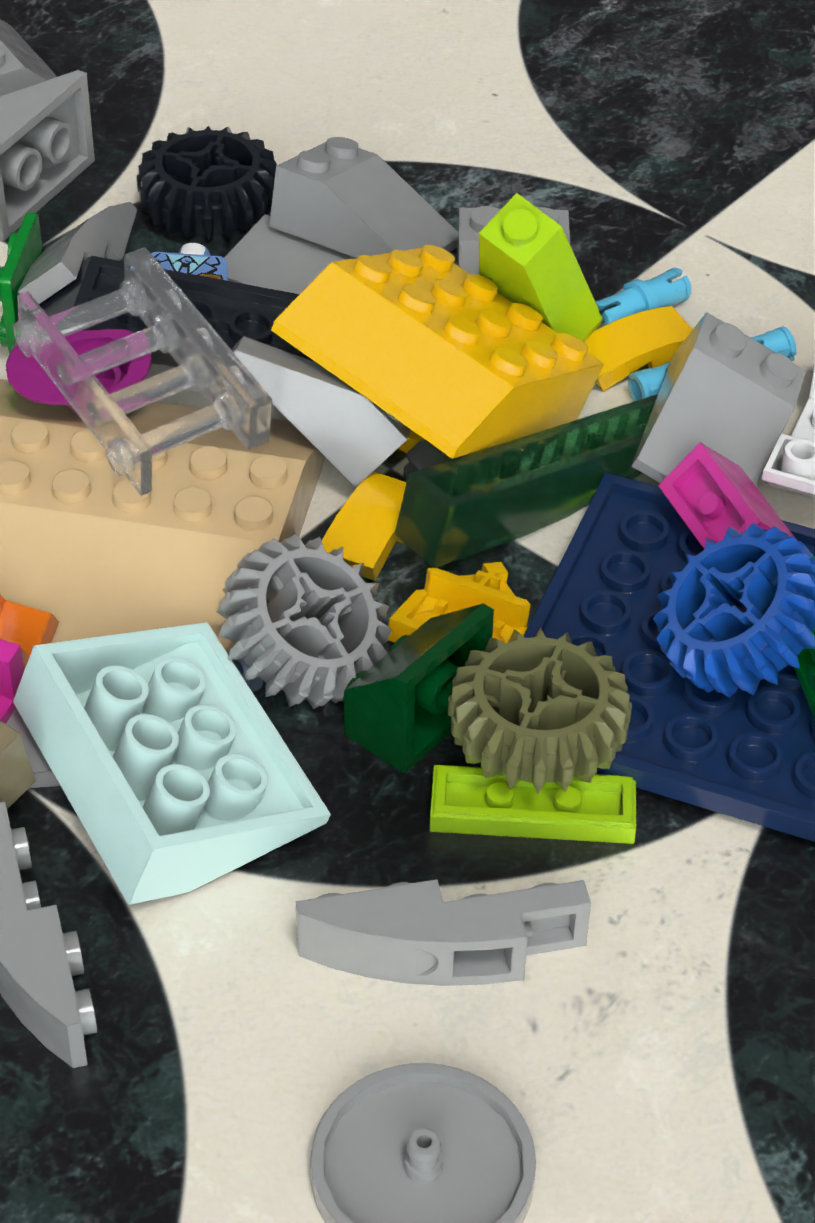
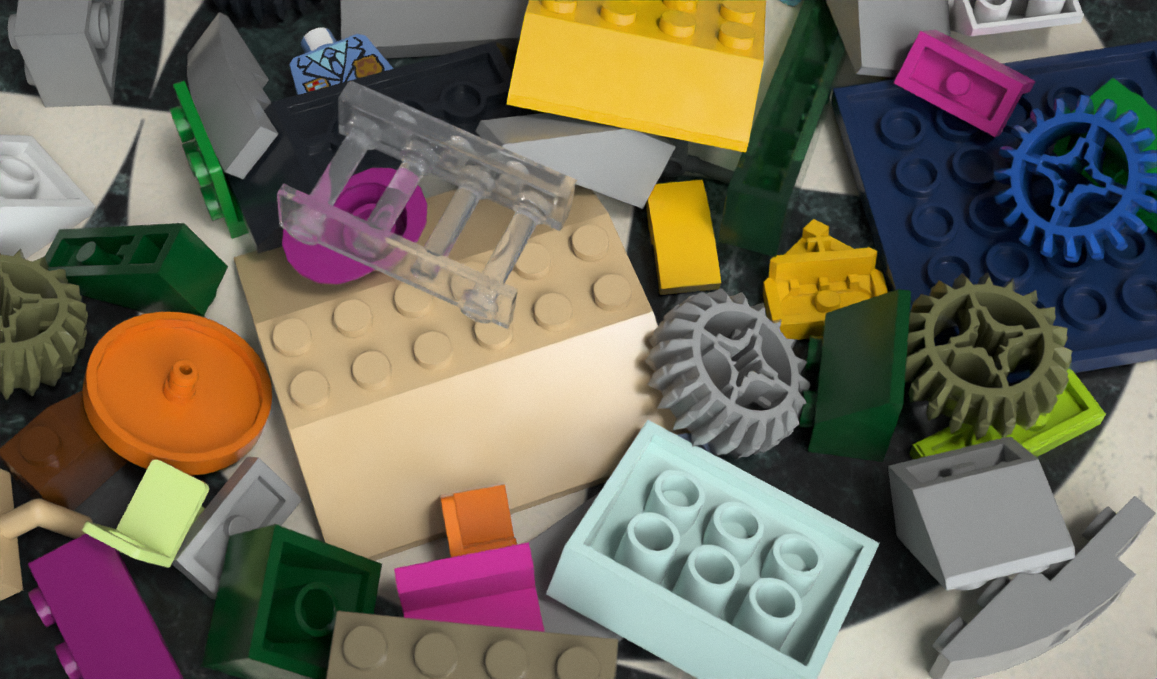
camera: 30 degrees left, 15 degrees up
none -> light grey slope [888,436,1075,591]

